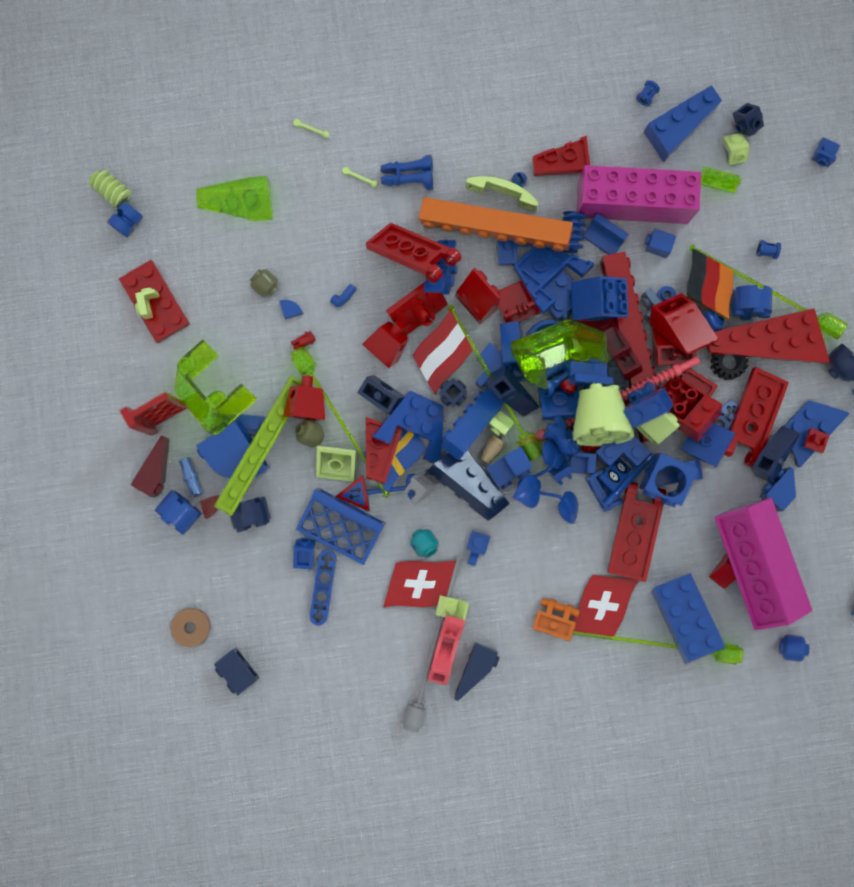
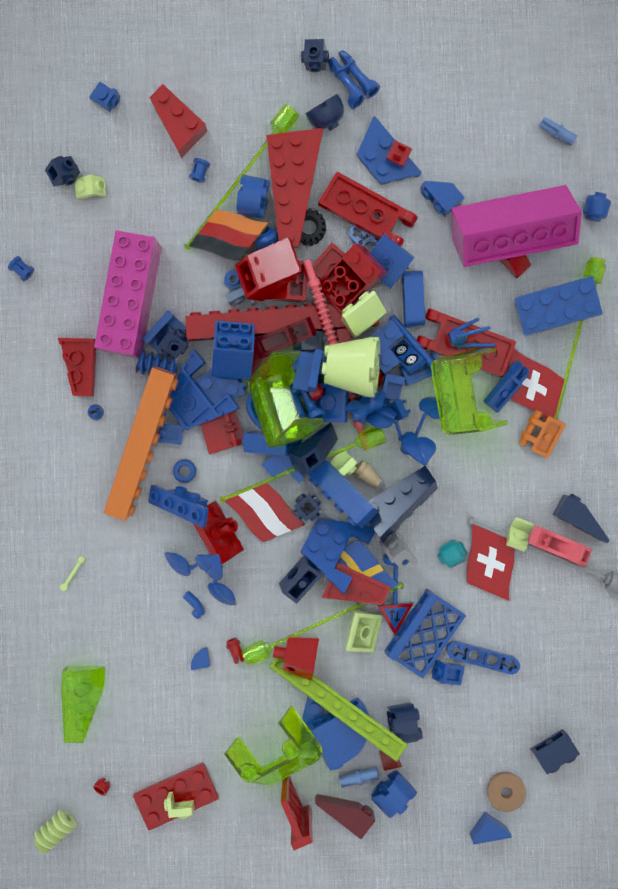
camera: 85 degrees left, 5 degrees up
blue wheel [107,201,143,238] -> none
olive head [250,269,278,297] -> none
yellowish green hinge [293,119,329,138] -> none
olive head [295,420,324,447] -> none
red torso [362,320,408,368] -> none
red hinge [366,223,461,283] -> none
blue piece [381,155,433,190] -> none
red slope [455,268,501,324] -> none
yellowish green slope [465,176,539,213] -> none
blue plate [466,530,491,566] -> none
blue brick [485,446,533,489] -> none
blue brick [623,387,673,429] -> none
blue arm [628,381,656,403] -> none
blue brick [639,453,699,508] -> none
blue wedge [644,85,722,162] -> none
blue brick [644,229,676,258] -> none
clear neon green hinge [701,166,742,194] -> none
dark blue slope [752,426,800,484] -> none
none -> red hinge [93,778,110,796]
none -> red wedge [149,84,207,159]
none -> dark blue brick [157,324,188,359]
none -> blue plant [164,552,237,605]
none -> blue piece [173,459,196,483]
none -> clear neon green windscreen [431,347,508,435]
none -> blue plant [448,318,496,349]
none -> blue slope [470,811,512,844]
none -> blue hinge [483,360,529,413]

